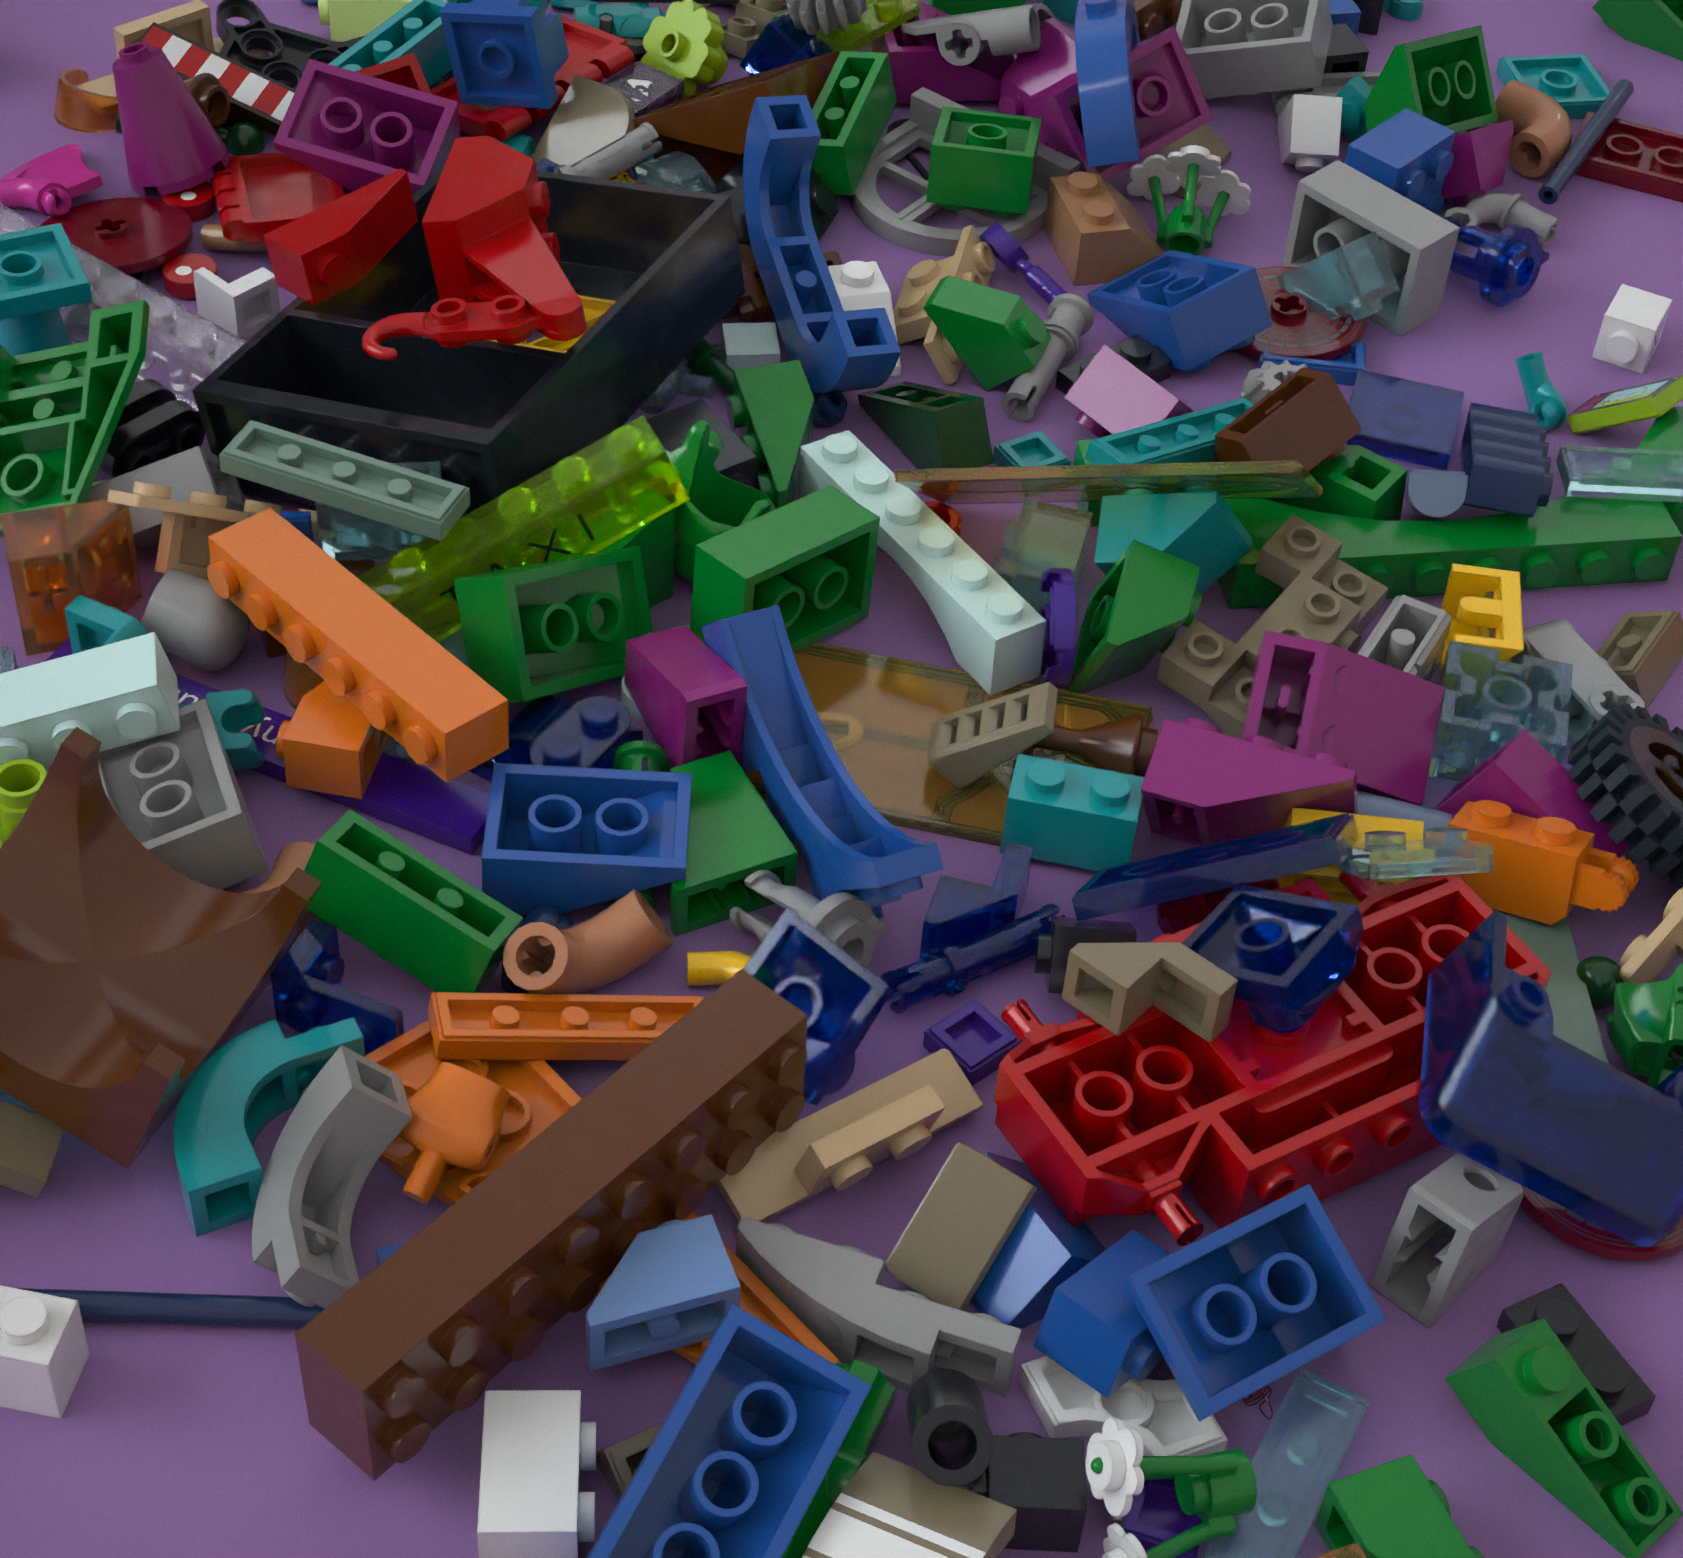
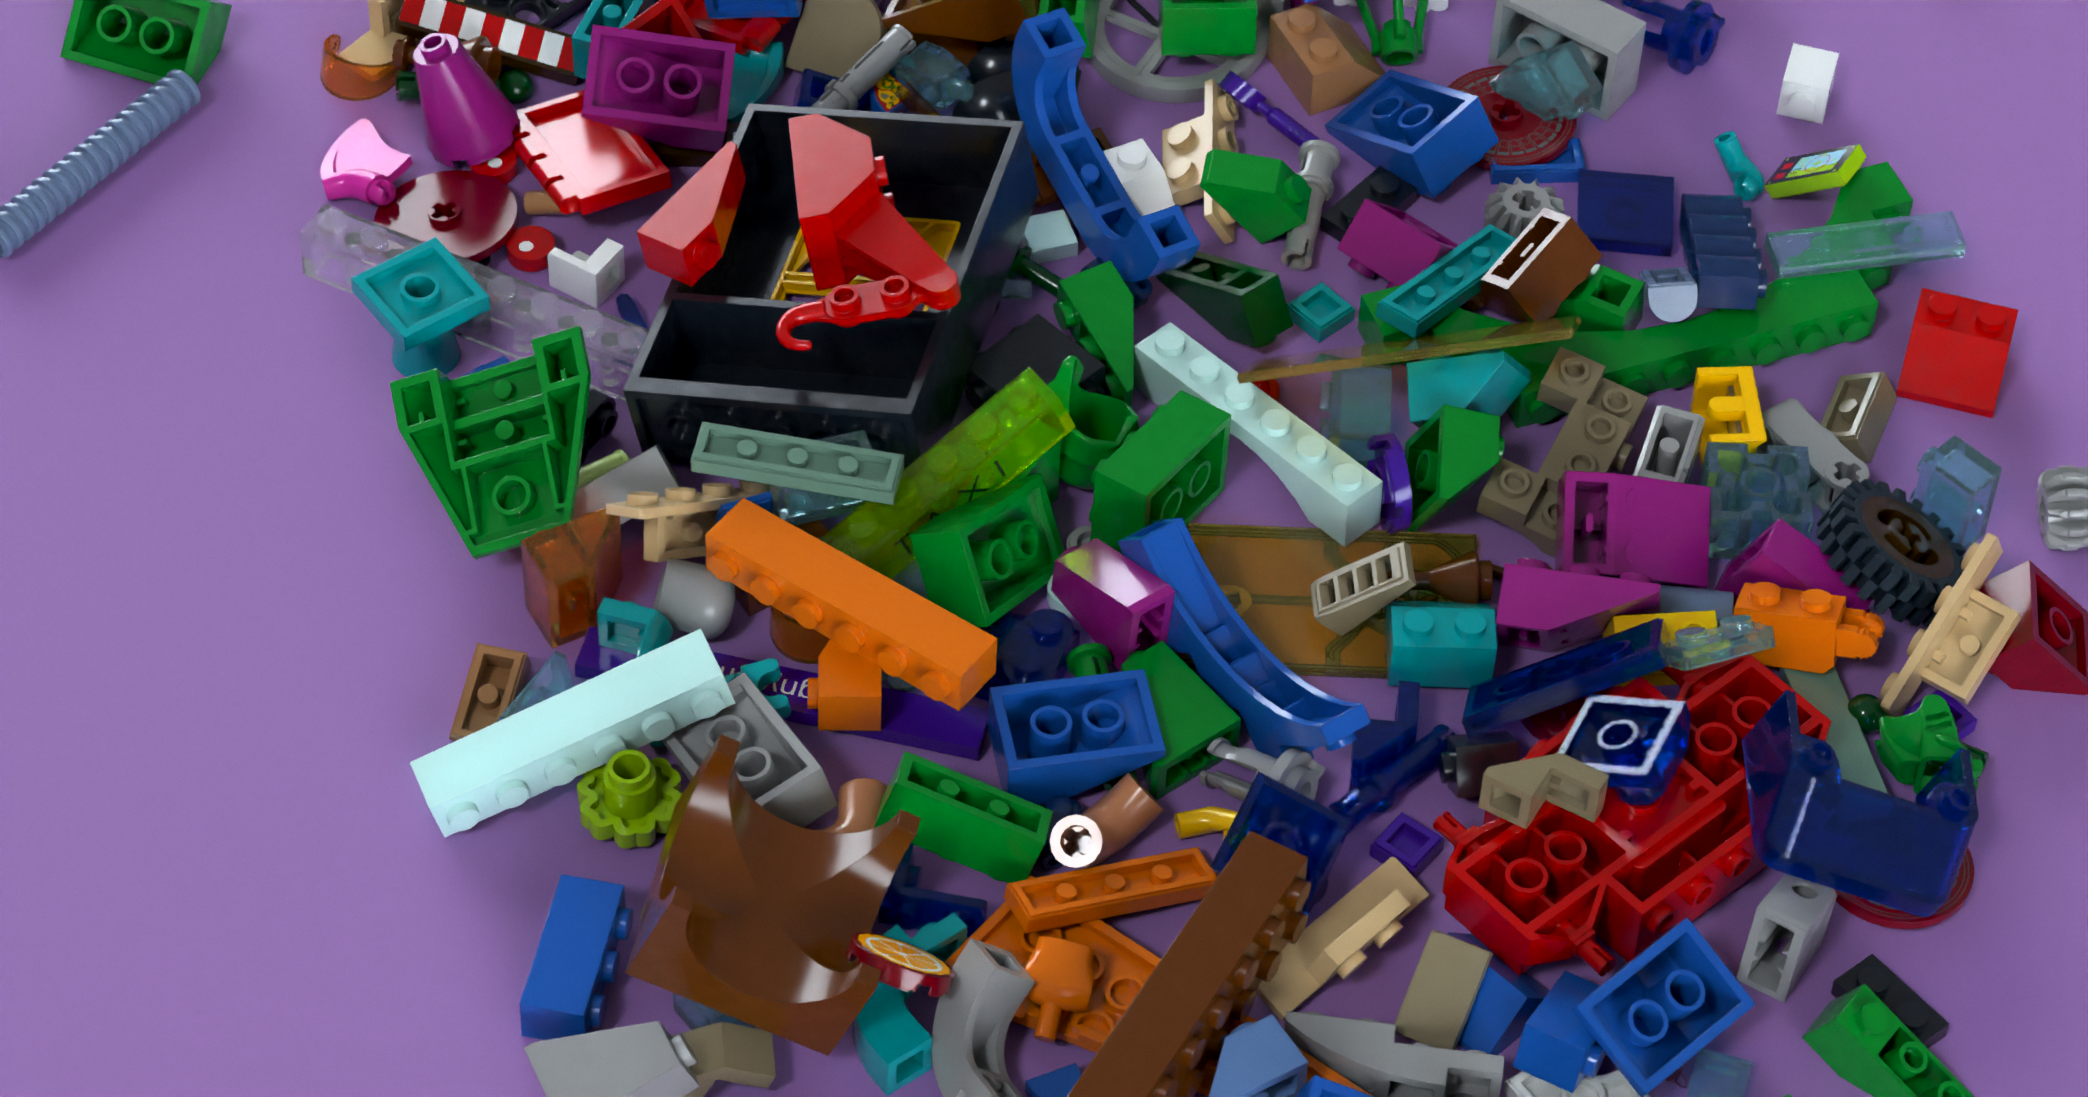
camera: 10 degrees left, 5 degrees up
none -> tile [845,932,955,997]

